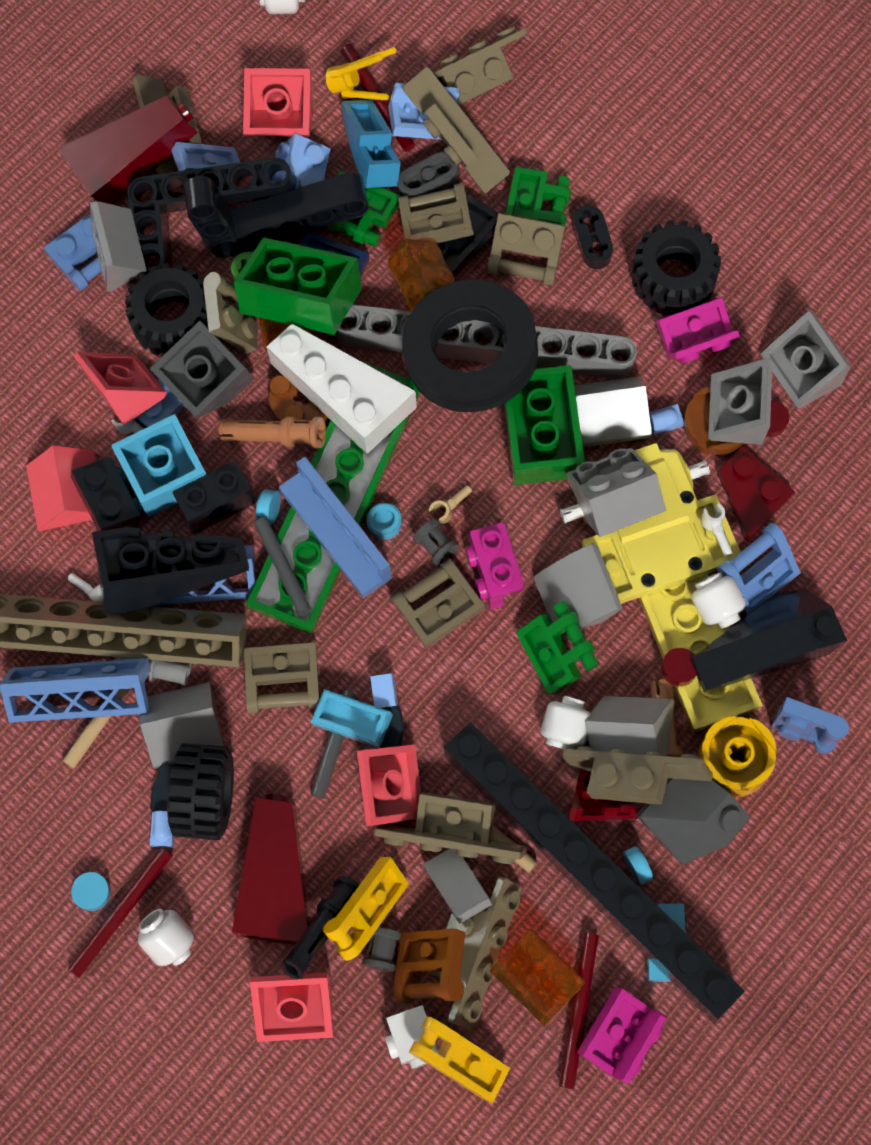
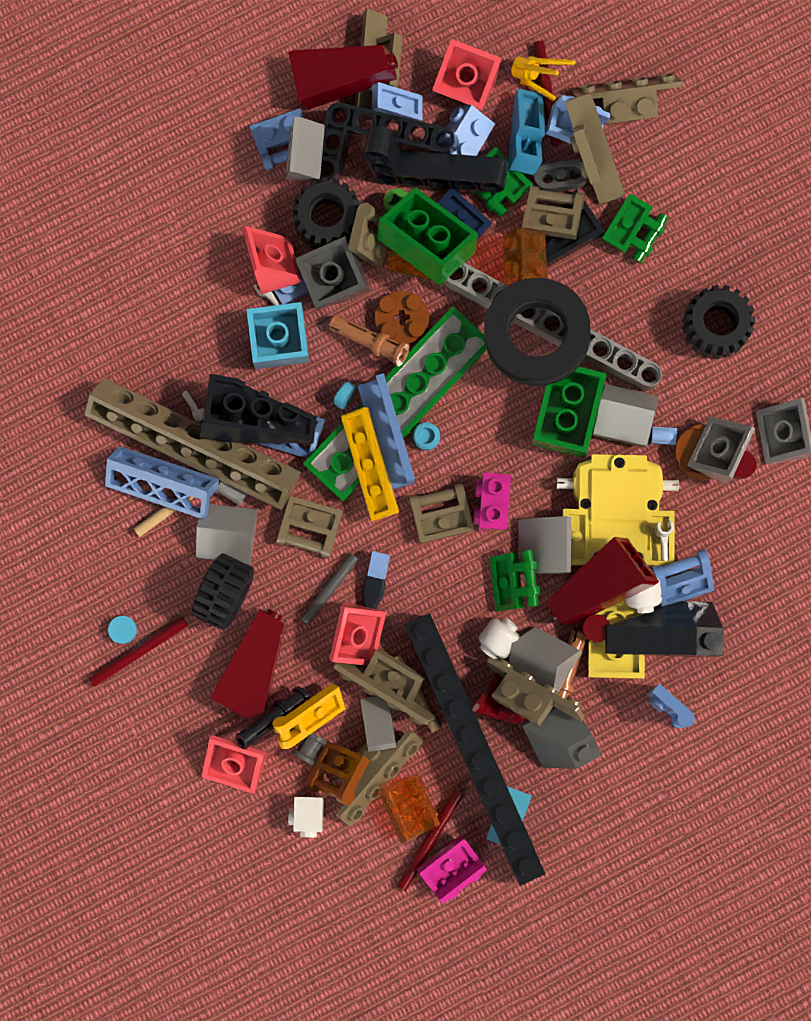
camera: 20 degrees right, 10 degrees up
coral slope [26,445,97,532] -> none
black bracket [71,456,143,531] -> none
white head [138,909,194,966] -> none
piece [150,765,175,848] -> none
black brick [172,460,256,535] -> none
dark grey bar [254,517,312,616] -> none
white wedge [267,324,417,454] -> none
medium azure tile [311,689,393,748] -> none
yellow plate [409,1016,510,1103] -> none
dark grey bush [413,519,460,566] -> none
tan hand [429,485,472,524] -> none
dark tan plate [487,213,566,286] -> none
light grey slope [566,448,666,537] -> none
black beam [573,206,613,269] -> none
medium azure tile [623,846,653,886] -> none
dark pink bracket [655,297,740,364] -> none
yellow brick [697,716,777,798] -> none
dark red wing [717,446,795,542] -> none
none -> yellow tile [341,407,399,521]
none -> dark red slope [546,537,659,624]

